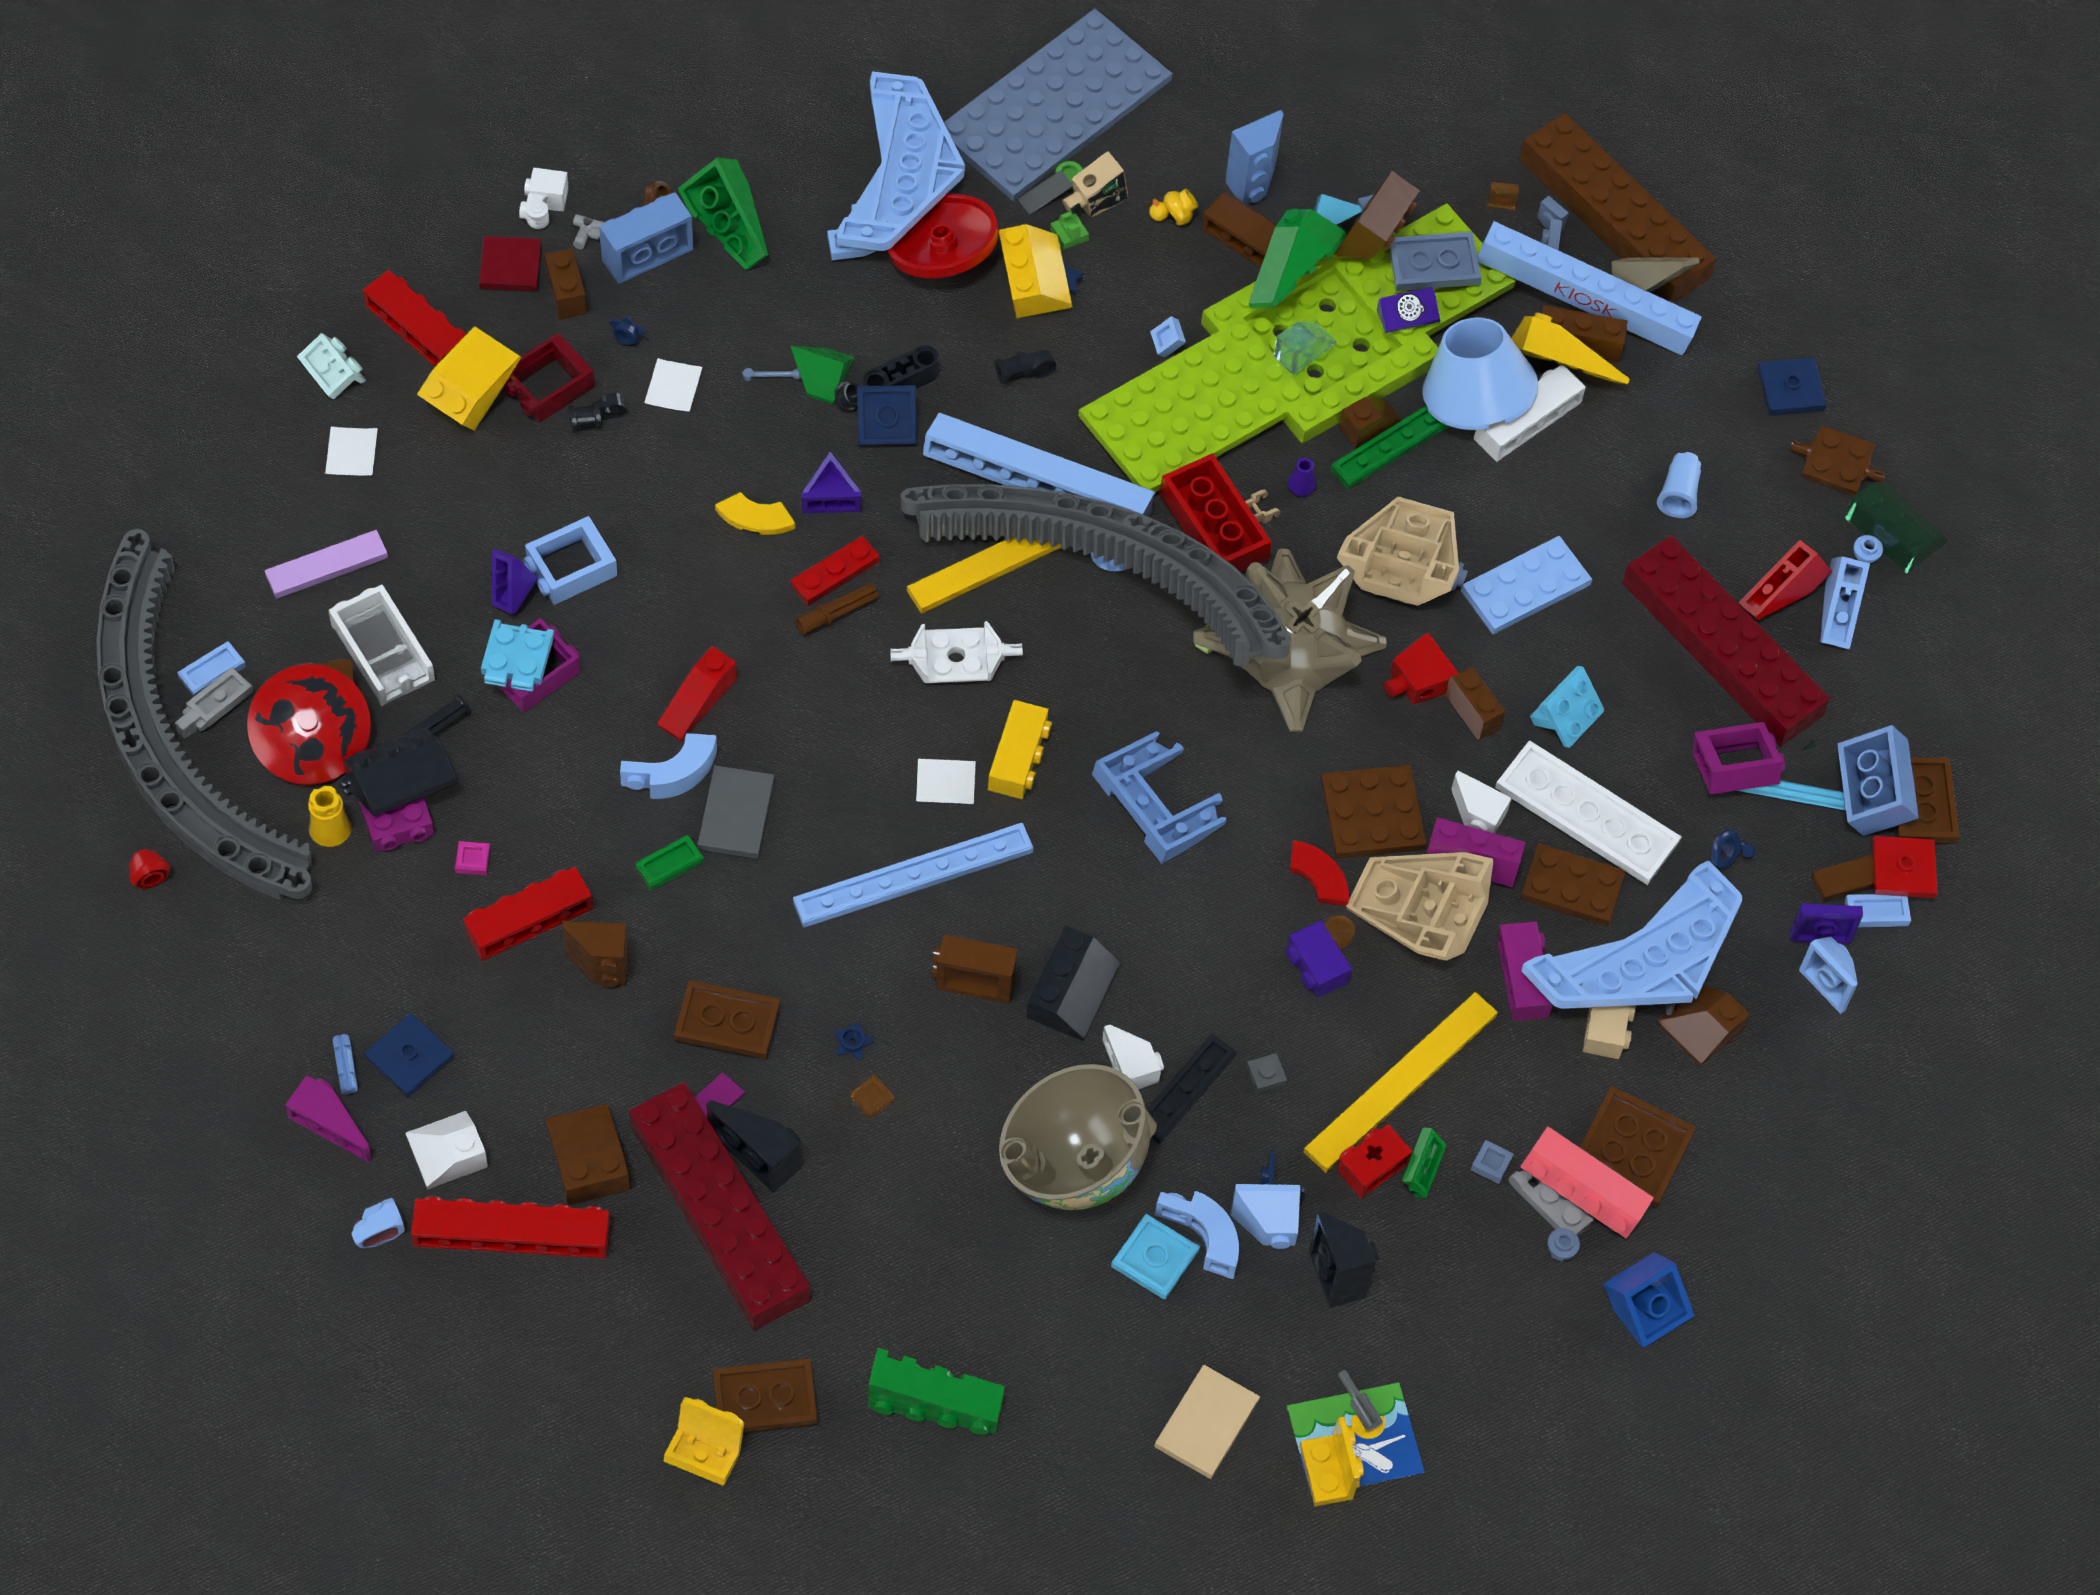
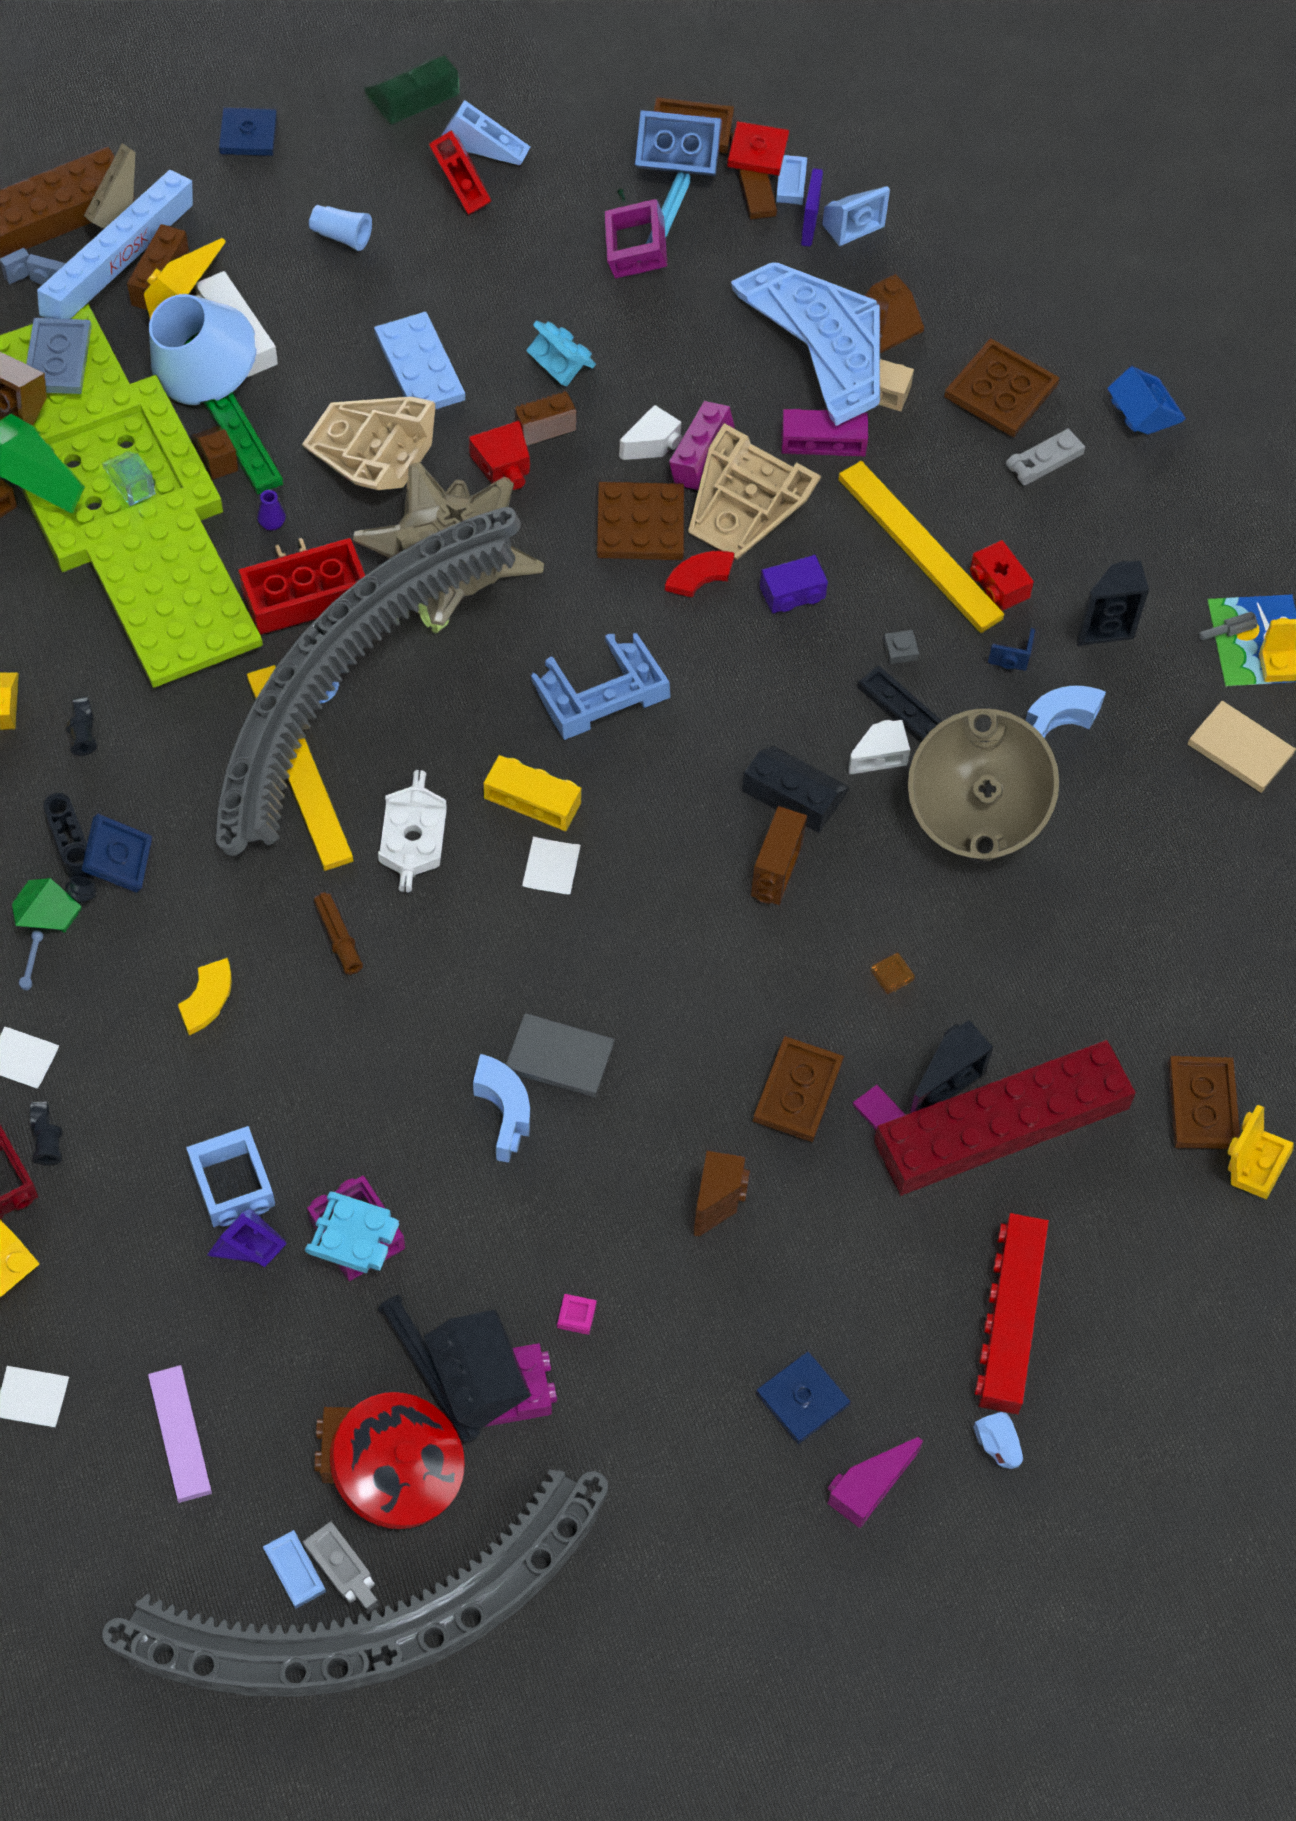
camera: 80 degrees left, 0 degrees up
red cone [129,849,170,889] -> none
yellow plant [308,785,352,847] -> none
door [329,585,435,706] -> none
medium blue axle [332,1034,358,1095] -> none
white slope [406,1111,488,1189] -> none
red brick [463,867,593,962] -> none
reddish brown slope [545,1104,630,1206] -> none
green tile [635,835,704,891] -> none
red slope [657,646,737,742] -> none
red plate [791,535,880,606] -> none
light blue tile [793,822,1034,928] -> none
dark purple slope [802,452,861,514] -> none
dark blue plate [834,1023,874,1060] -> none
green wedge [868,1348,1005,1435] -> none
light blue brick [923,413,1155,517] -> none
medium azure plate [1111,1214,1200,1300] -> none
light blue plate [1150,316,1186,358] -> none
light blue slope [1231,1184,1300,1249] -> none
clear orange tile [1325,915,1355,948] -> none
dark purple slope [1377,287,1440,333] -> none
green tile [1402,1128,1447,1198] -> none
sand blue plate [1471,1140,1514,1184] -> none
white plate [1495,740,1681,885] -> none
reddish brown plate [1520,843,1626,927] -> none
coral brick [1520,1126,1654,1239] -> none
sand blue plate [1547,1228,1580,1262] -> none
dark red brick [1622,535,1831,747] -> none
dark blue piece [1711,828,1756,868] -> none
reddish brown plate [1790,425,1887,497] -> none
light blue plate [1853,535,1883,563] -> none

